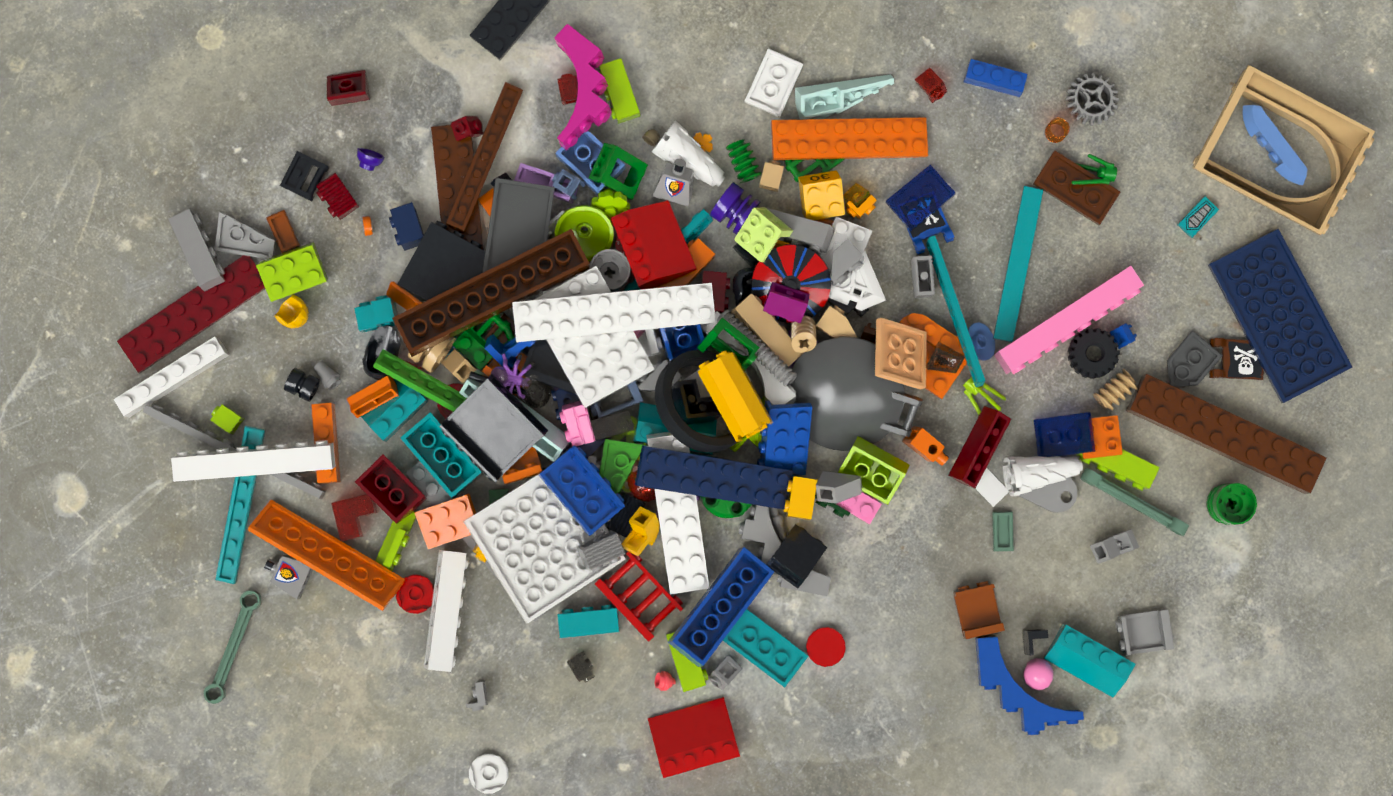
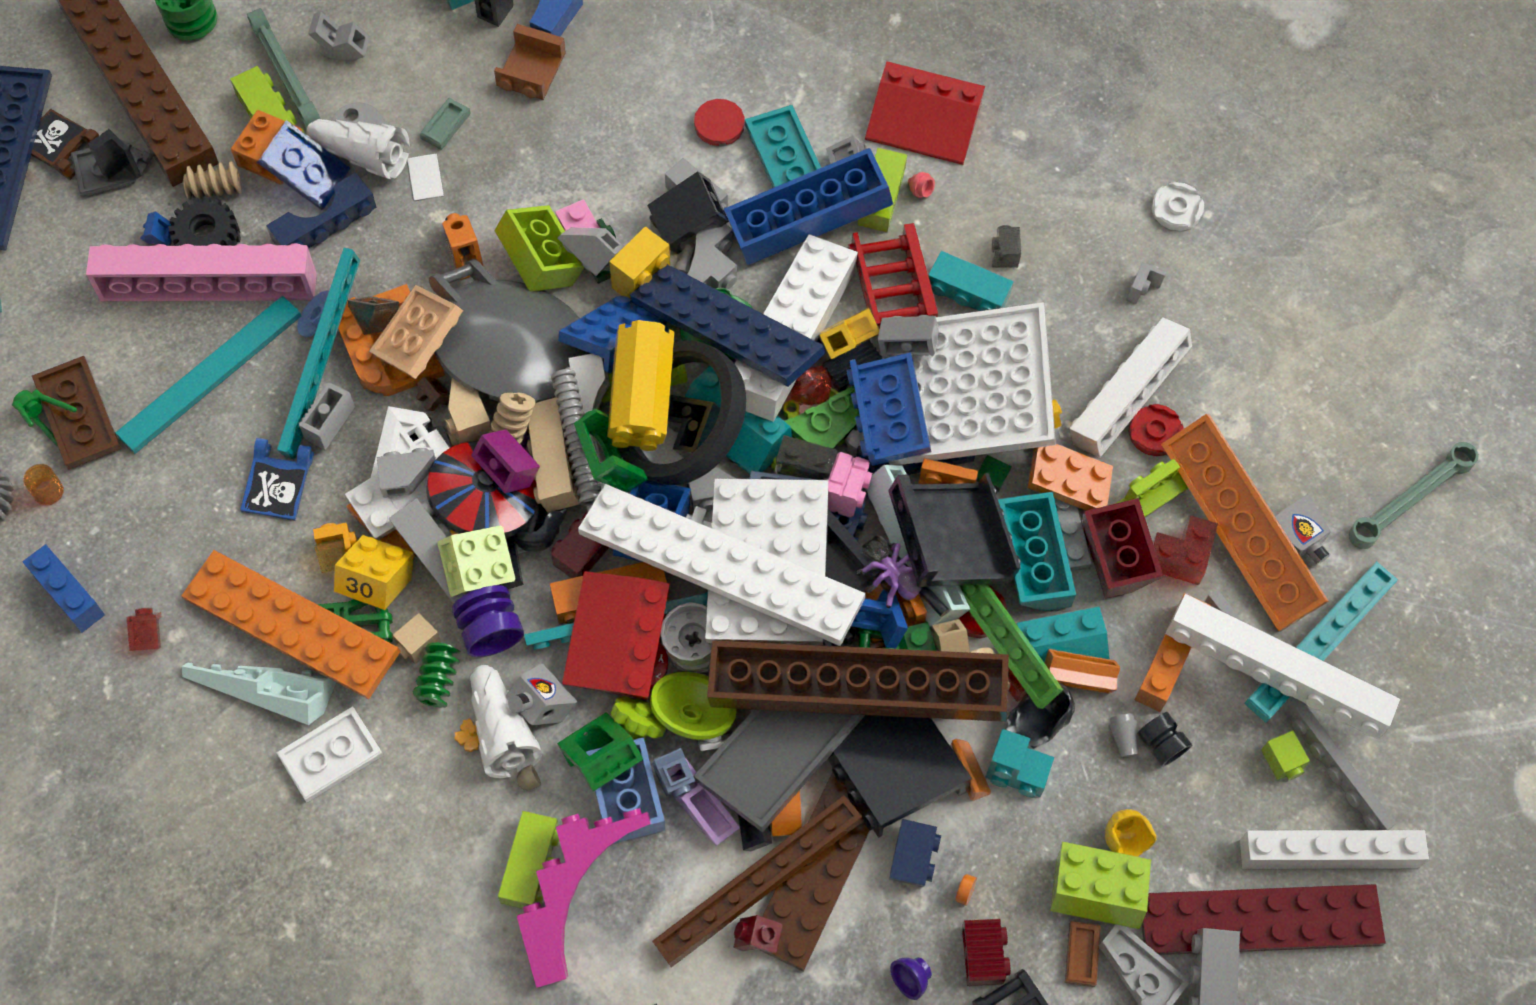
camera: 150 degrees left, 20 degrees down
clear red brick [557,74,578,105] -> none
clear blue tile [885,165,956,231] -> none
dark red brick [948,406,1011,489] -> none
lime plant [963,377,1006,415] -> none
none -> black panel [88,129,142,180]
none -> dark blue arch [266,172,377,248]

